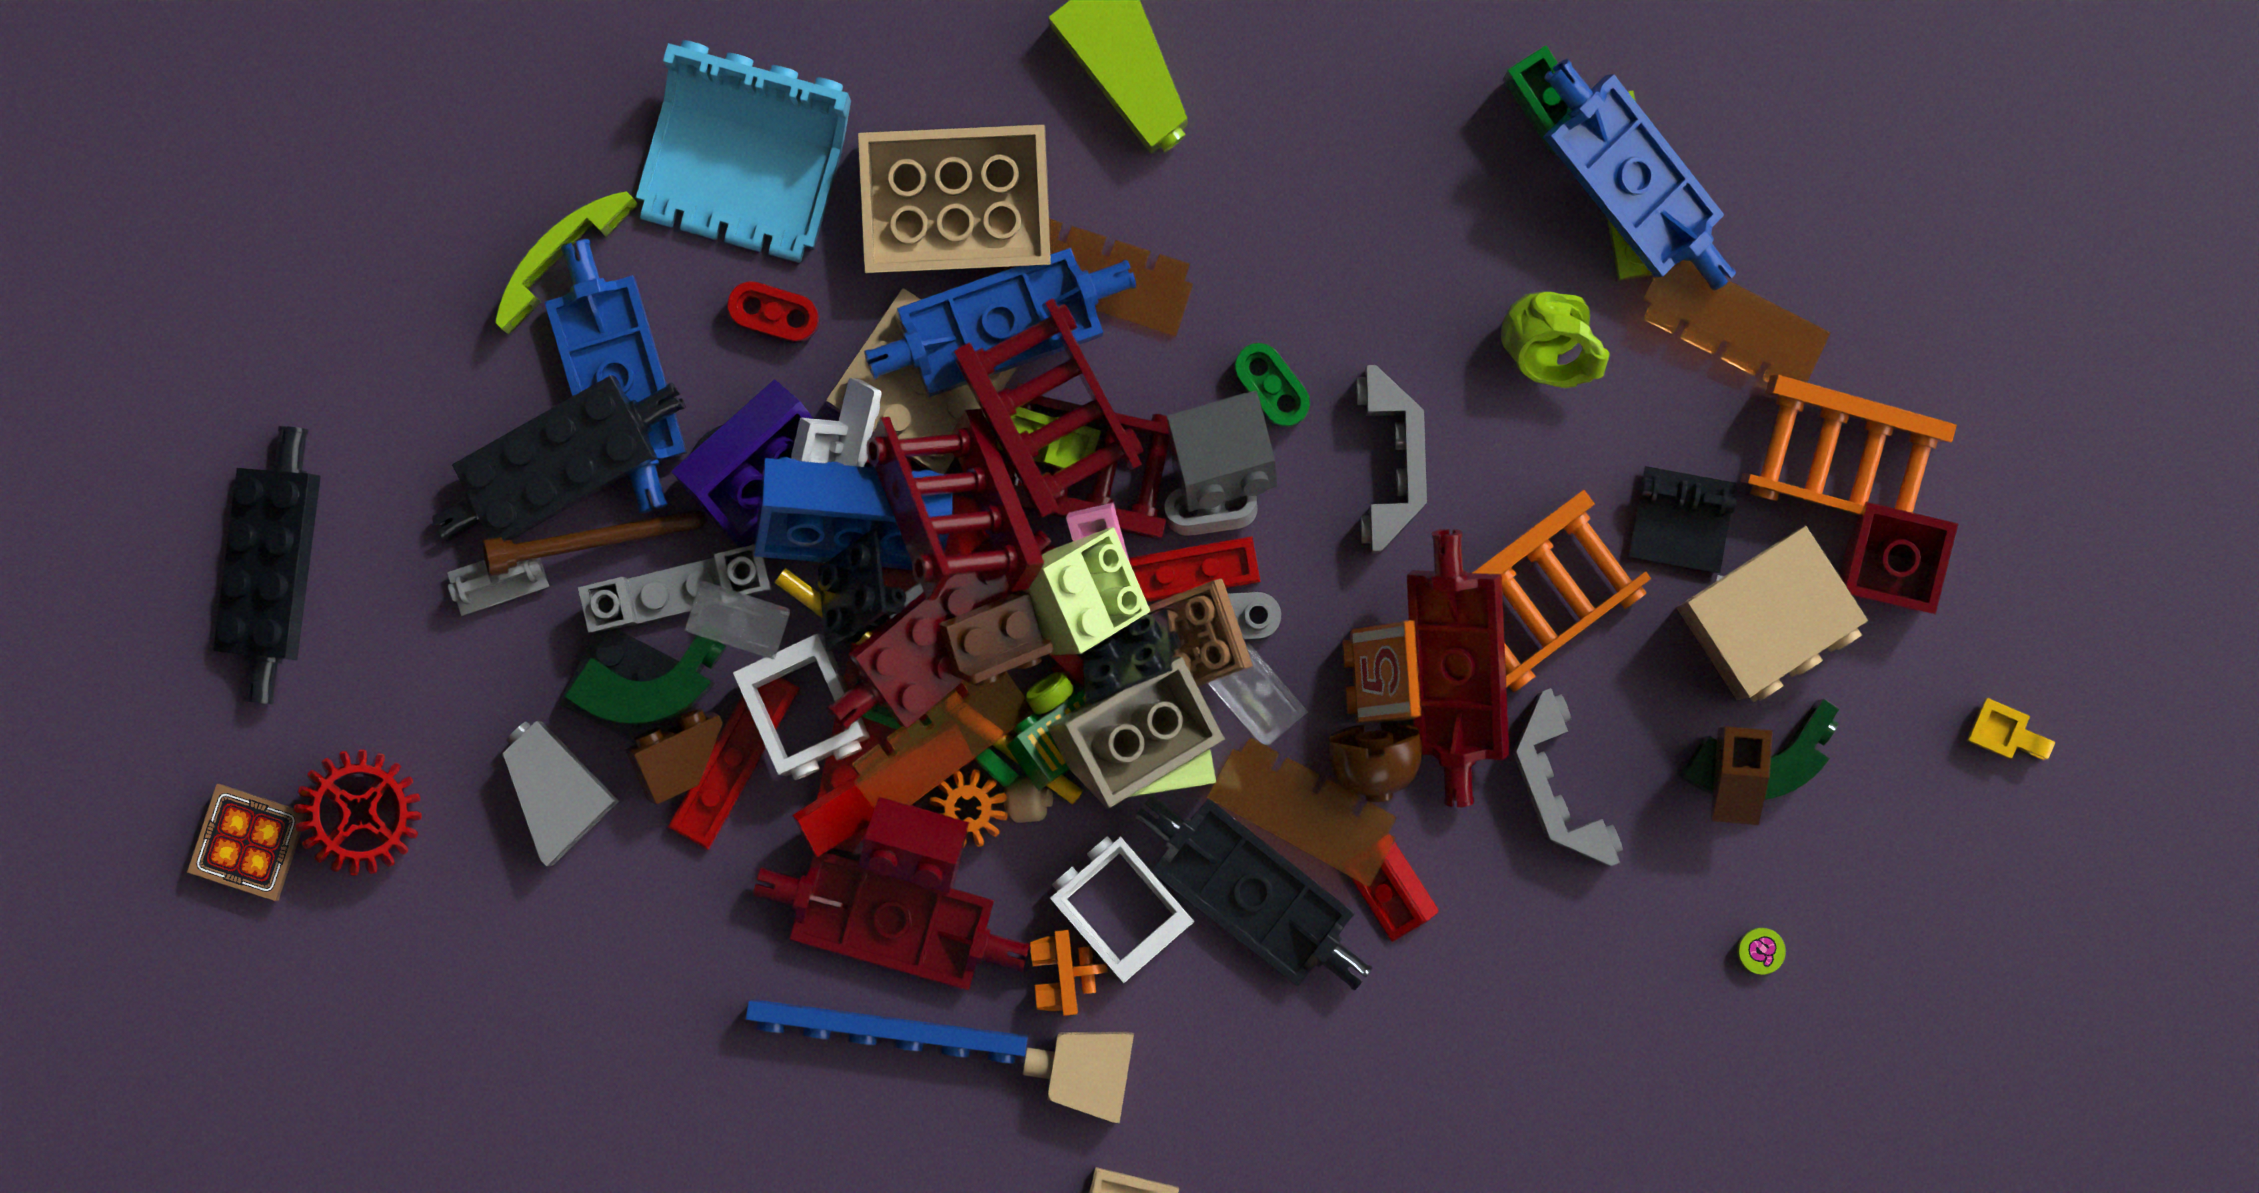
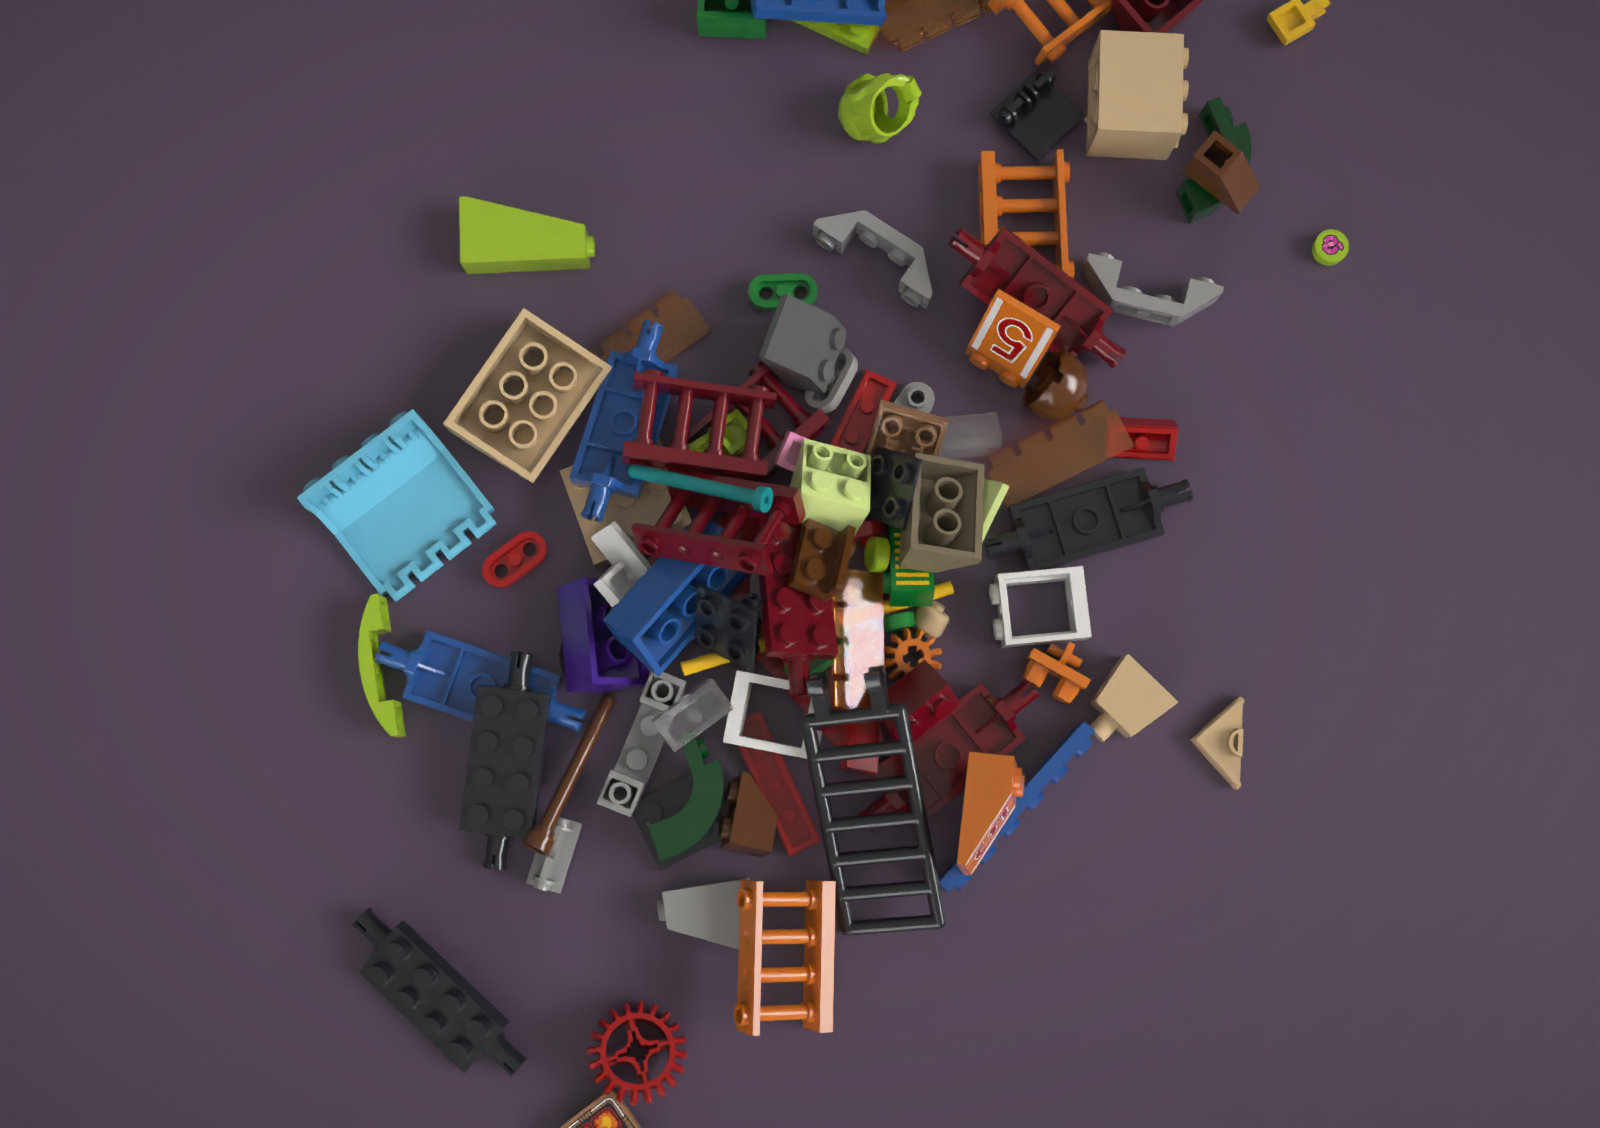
camera: 60 degrees left, 5 degrees down
none -> teal bar [628,464,773,513]
none -> orange fence [733,880,836,1036]
none -> black bar [800,665,946,935]
none -> orange slope [957,752,1025,876]

